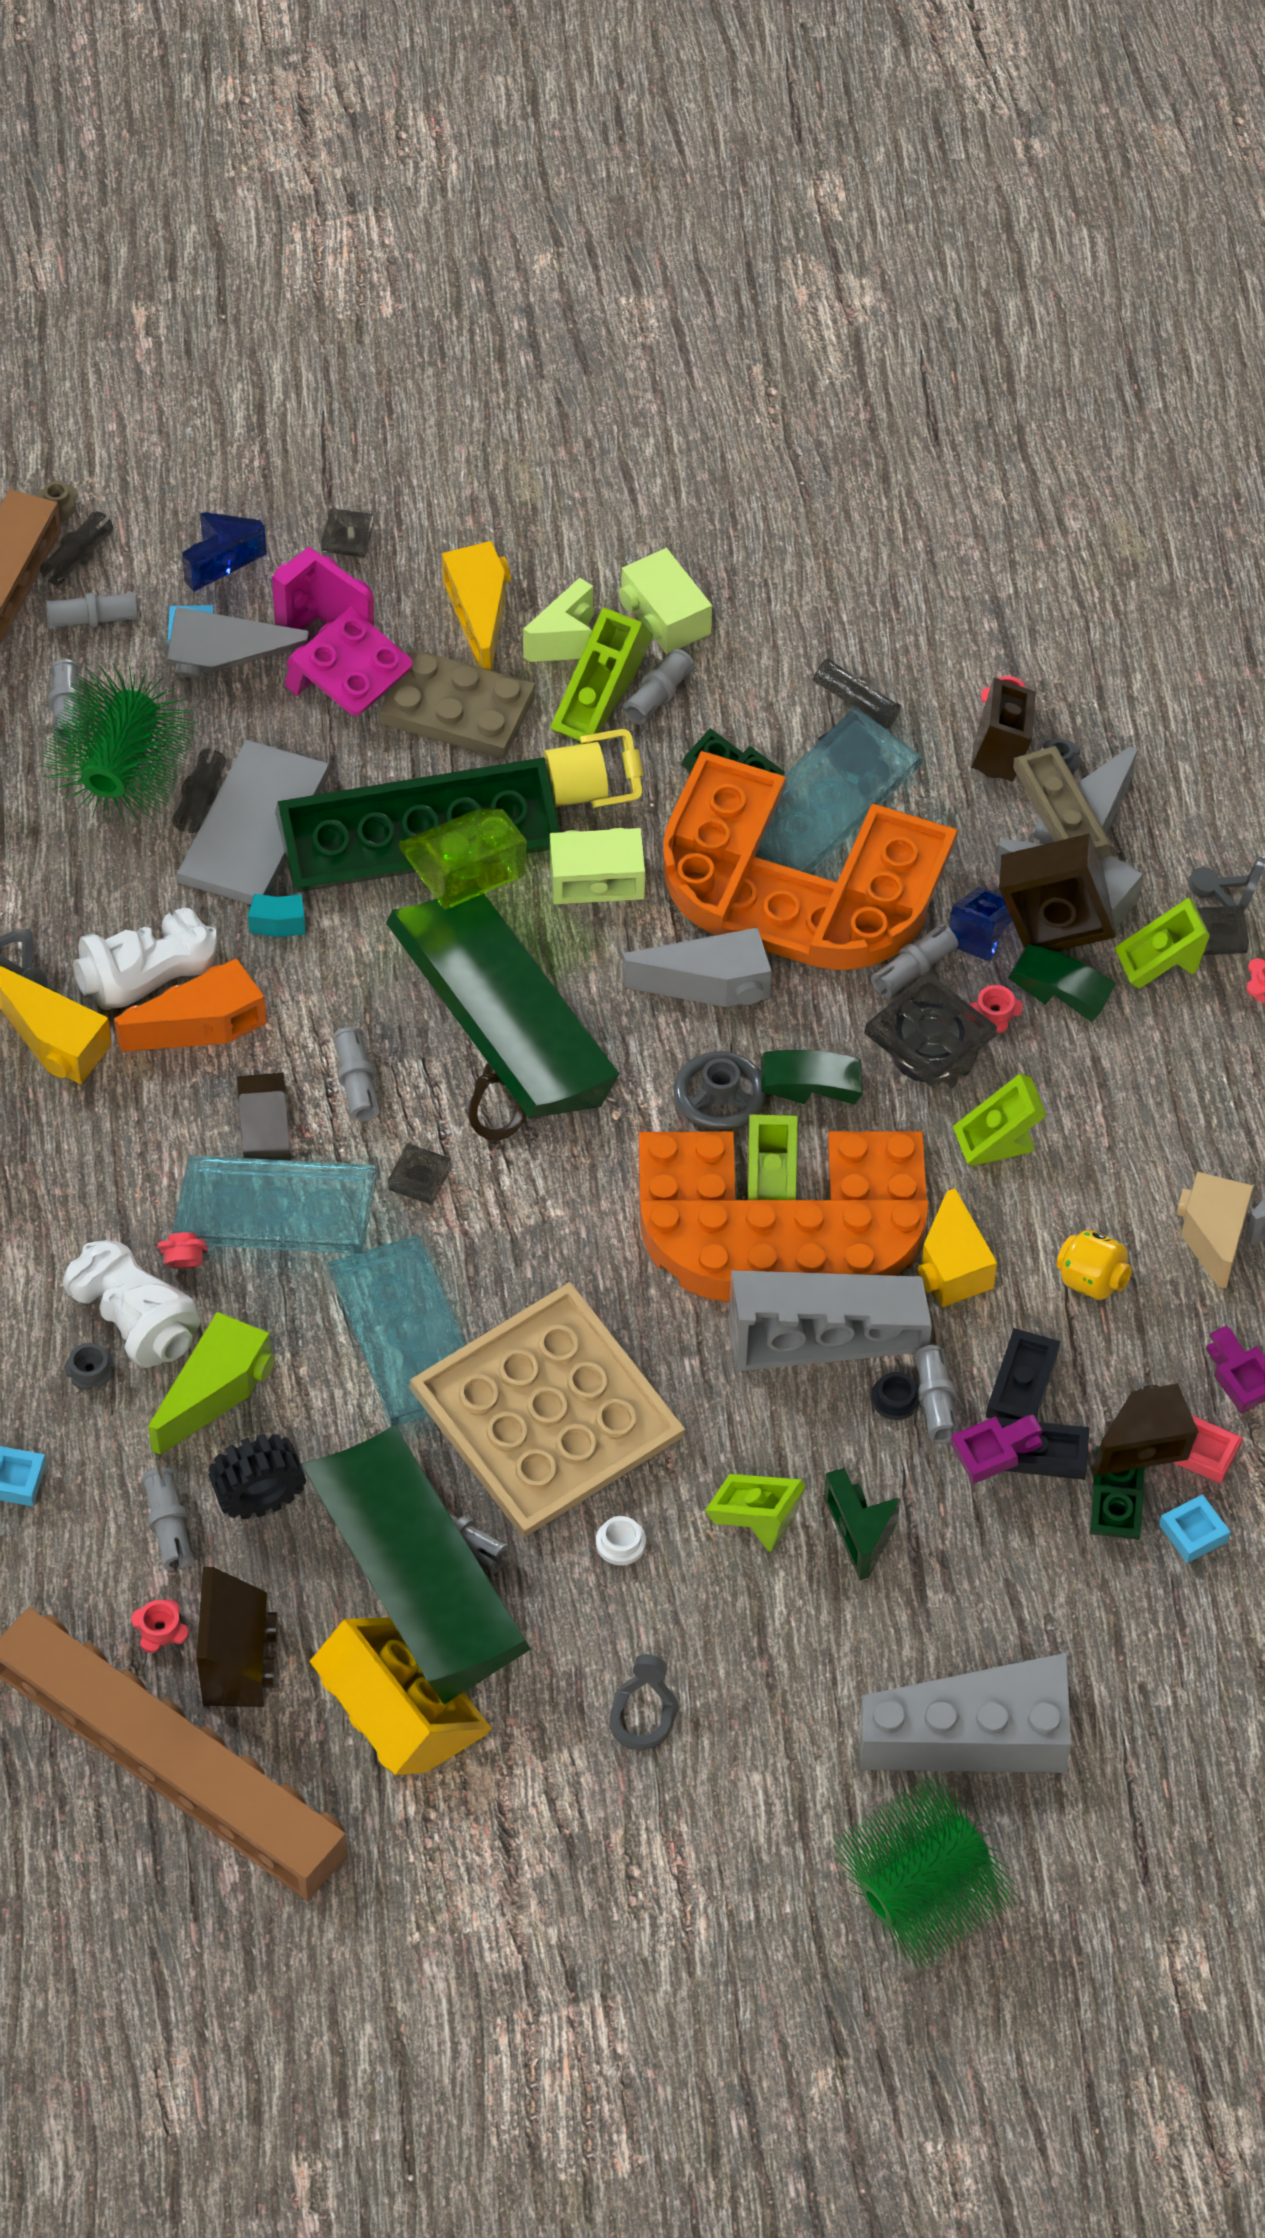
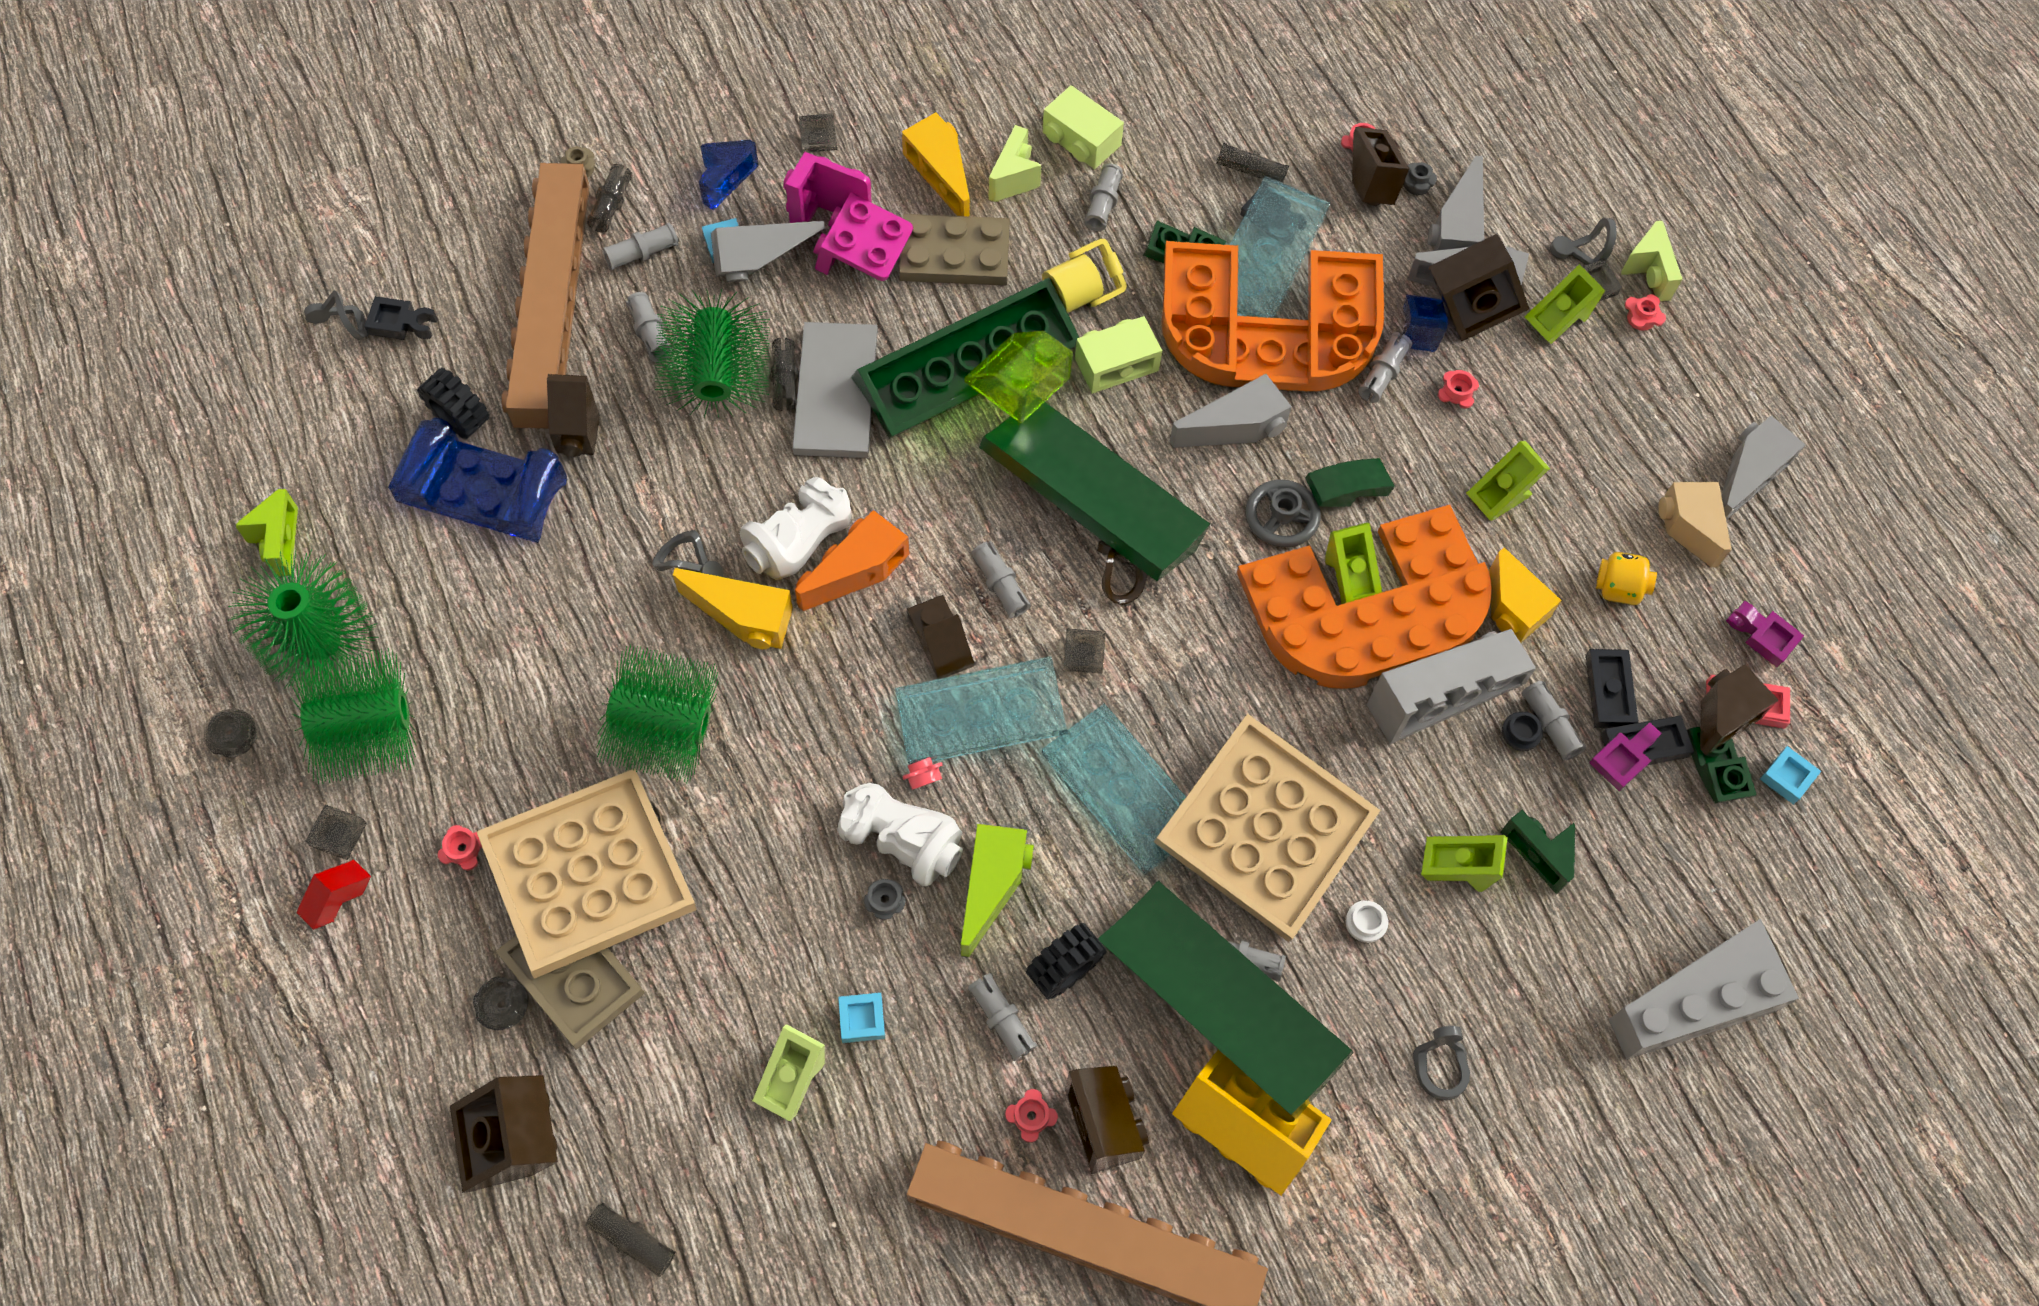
camera: 20 degrees left, 10 degrees up
teal piece [248,893,306,937] -> none
lime slope [550,607,653,742] -> none
green piece [833,1774,1018,1969] -> none
clear smoke piece [864,972,998,1089] -> none
dark green slope [1008,944,1116,1022] -> none
dark tan tile [1013,746,1112,859] -> none

